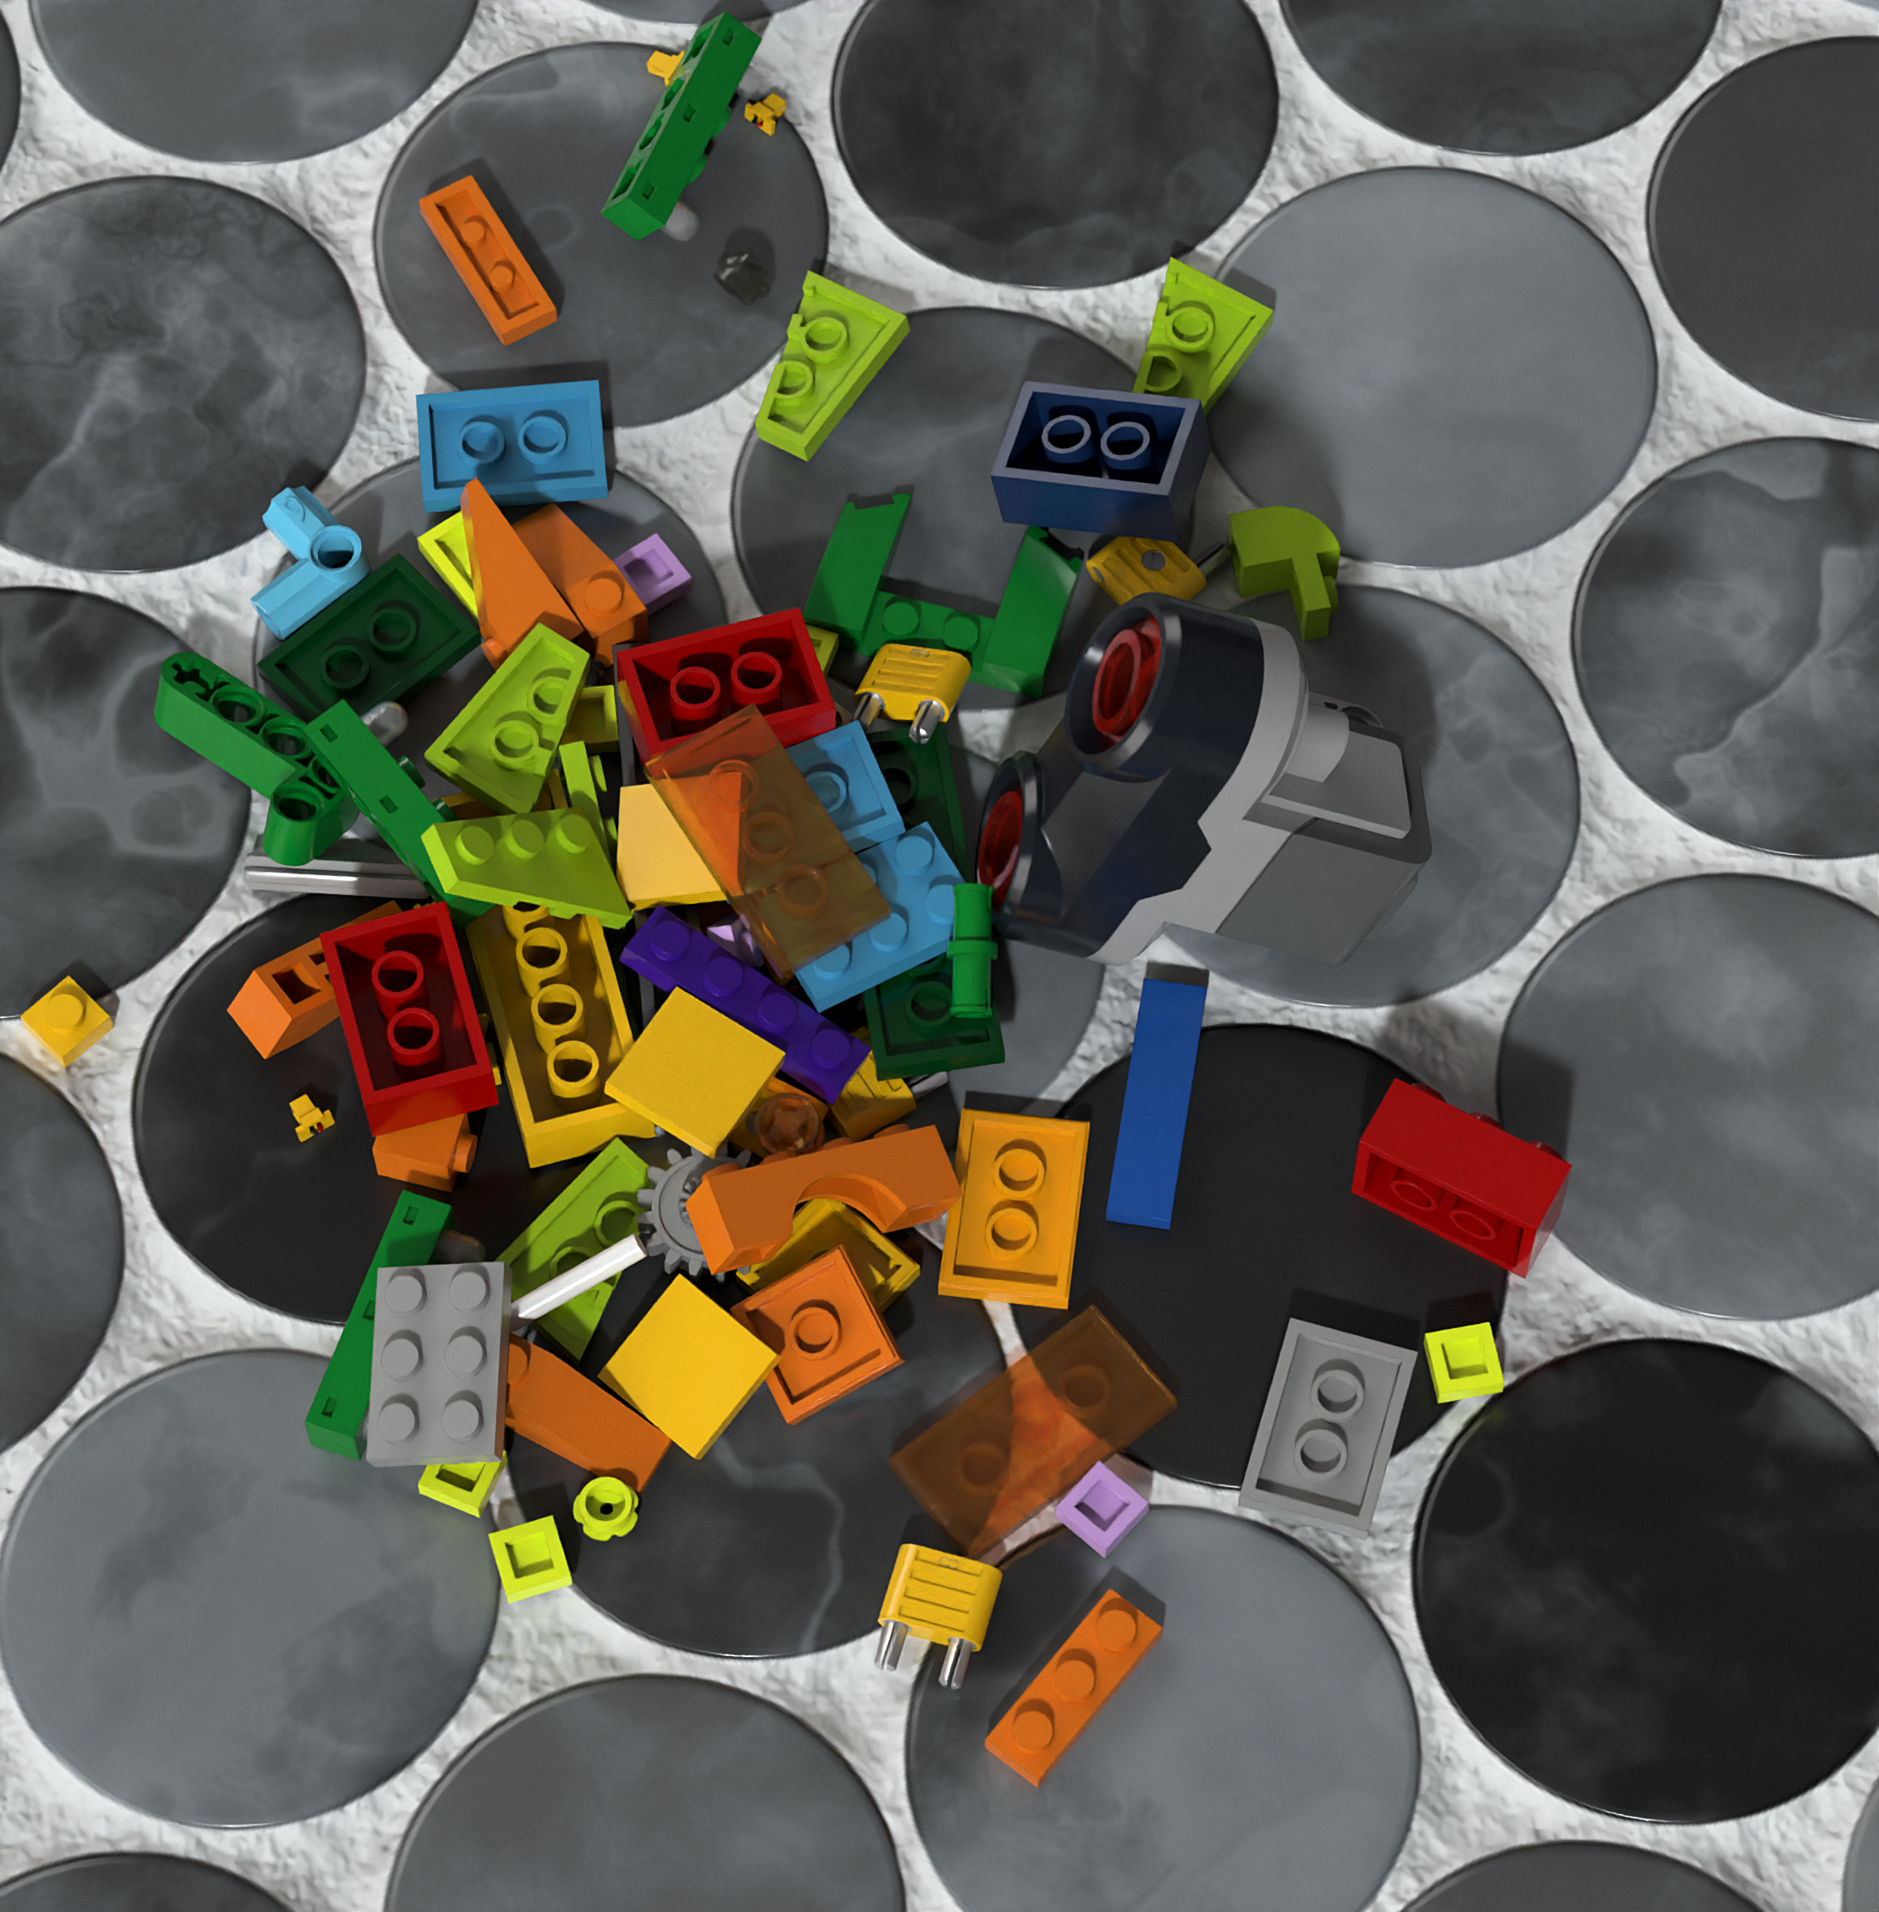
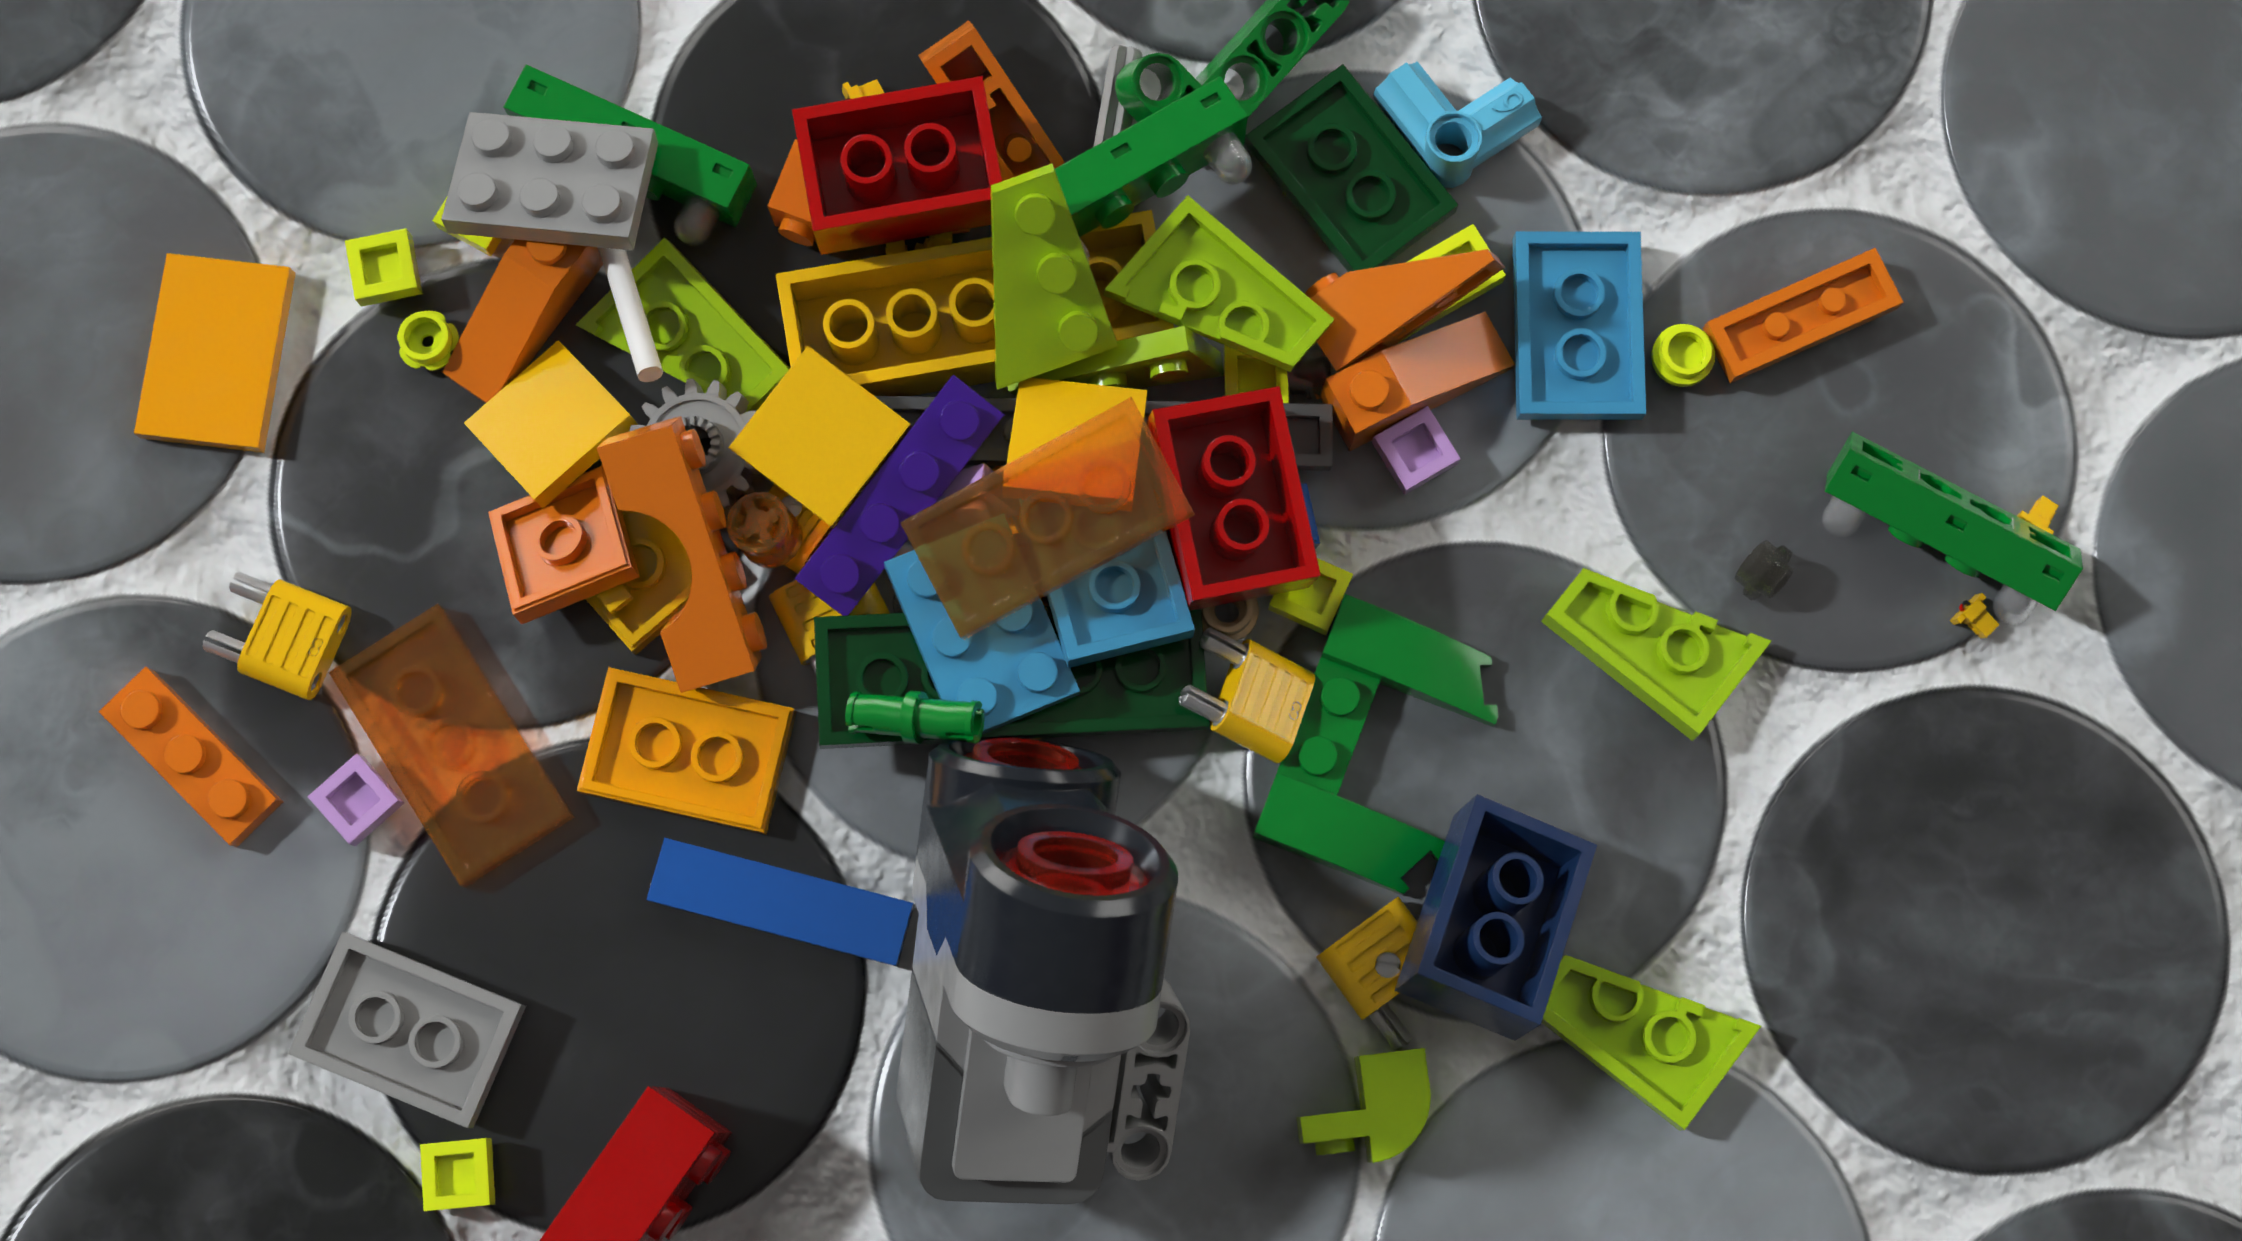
camera: 95 degrees right, 15 degrees up
none -> light orange tile [134,253,296,453]
none -> neon yellow plate [1651,324,1715,387]

